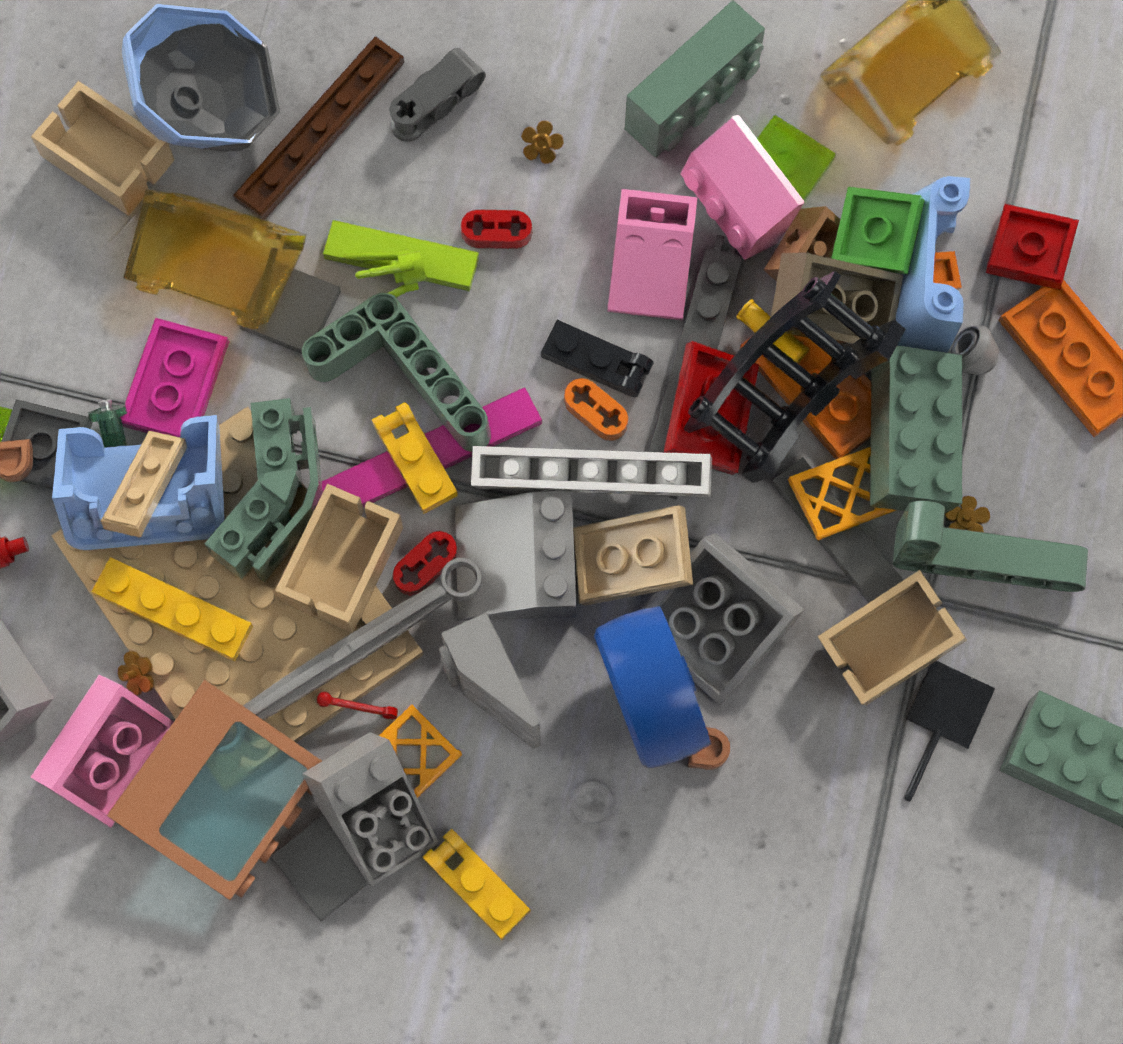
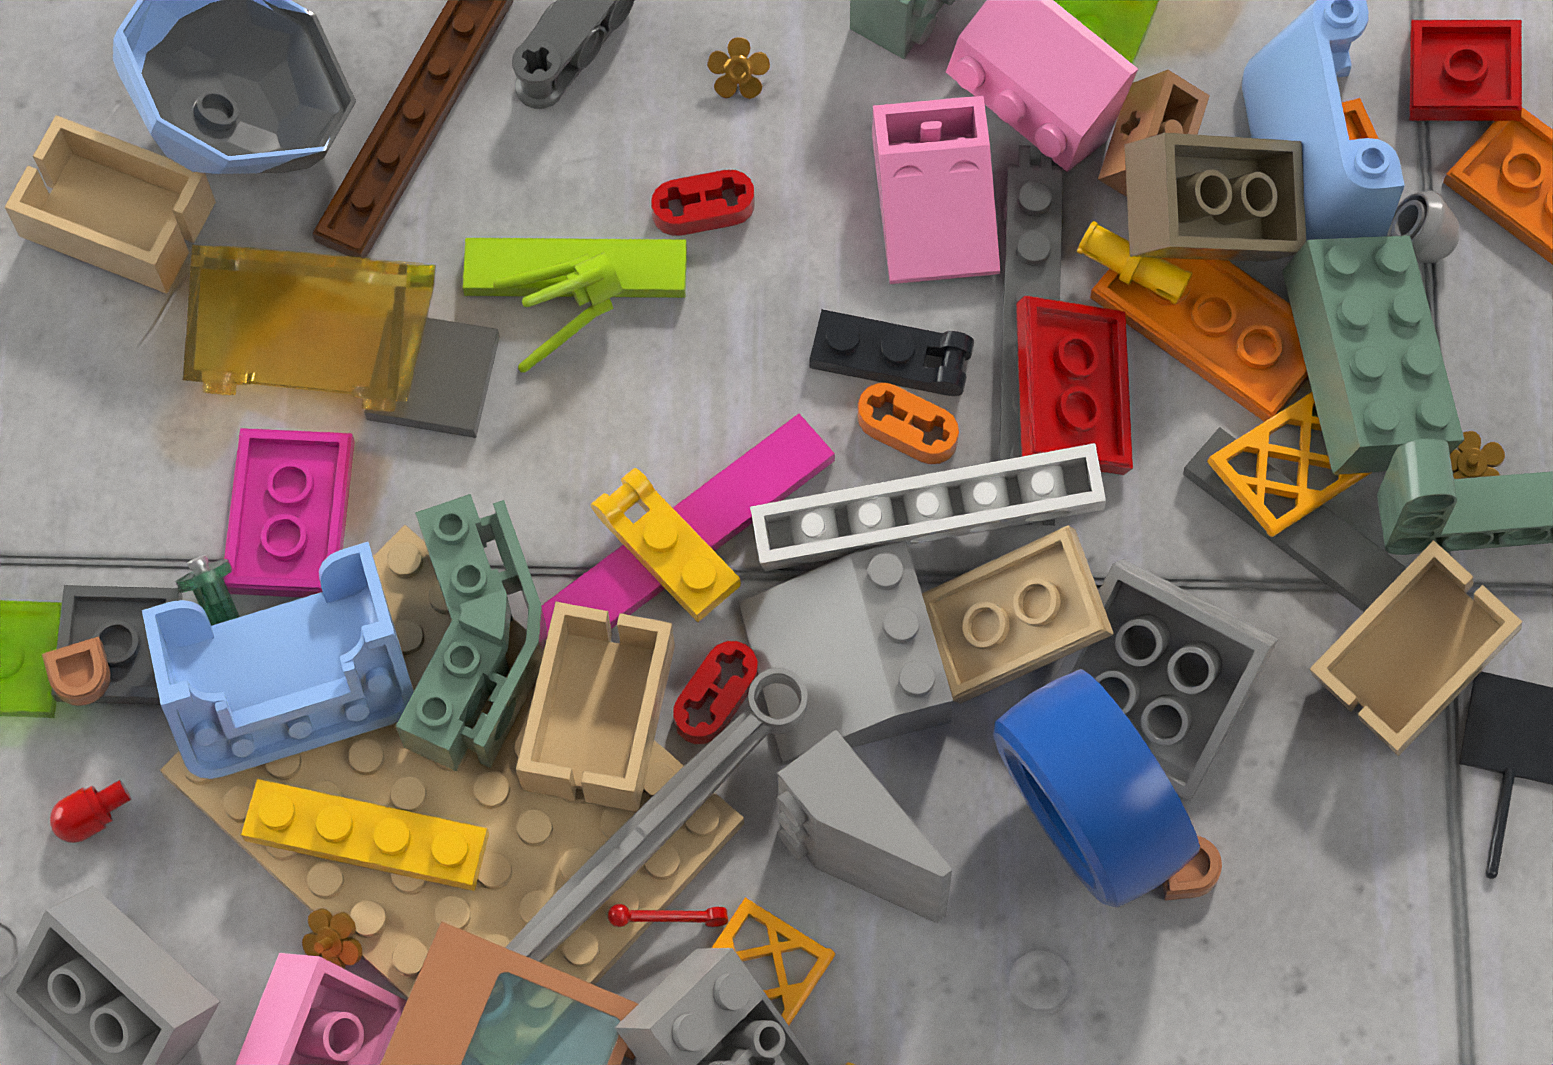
camera: 10 degrees left, 5 degrees down
tan tile [101,431,187,538] -> none
sand green beam [302,293,491,452] -> none
black fence [683,271,906,483] -> none
bright green plate [831,187,925,275] -> none

